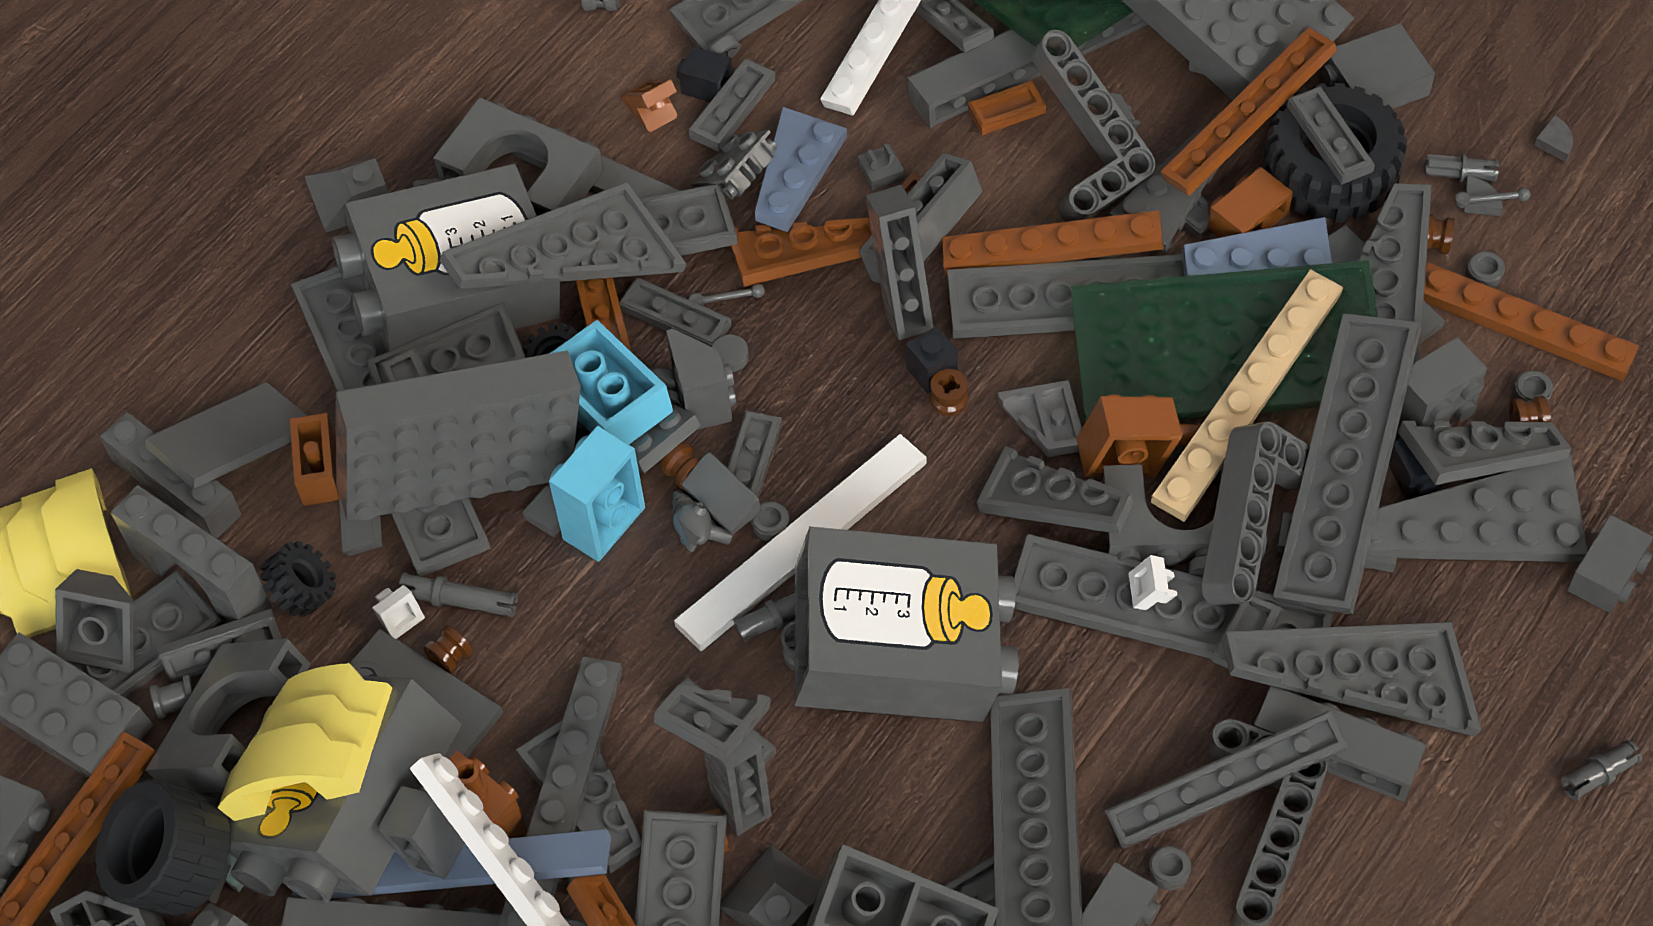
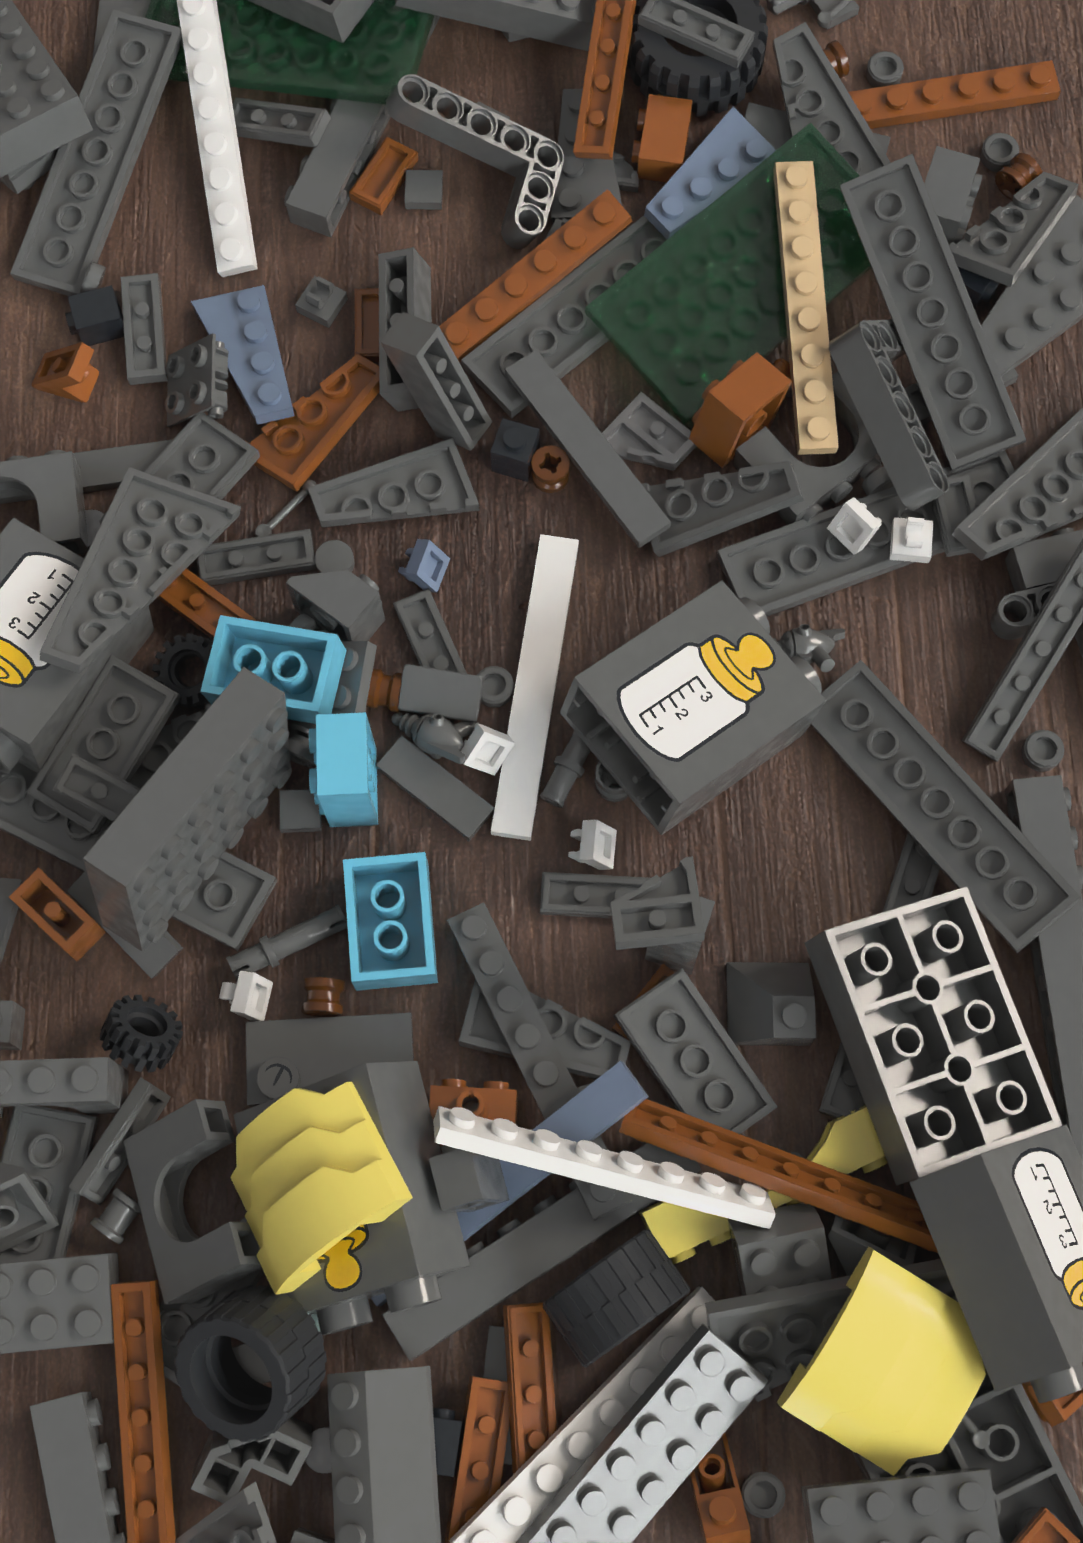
camera: 40 degrees left, 15 degrees up
none -> dark grey wing [308,438,480,527]
none -> medium azure brick [343,852,438,991]
none -> dark grey tile [376,736,495,842]
none -> sand blue tile [398,539,450,593]
none -> dark grey tile [405,170,443,210]
none -> white tile [461,723,515,776]
none -> dark grey tile [505,349,671,548]
none -> white tile [568,820,617,870]
none -> dark grey piece [773,624,845,672]
none -> white tile [890,517,933,563]

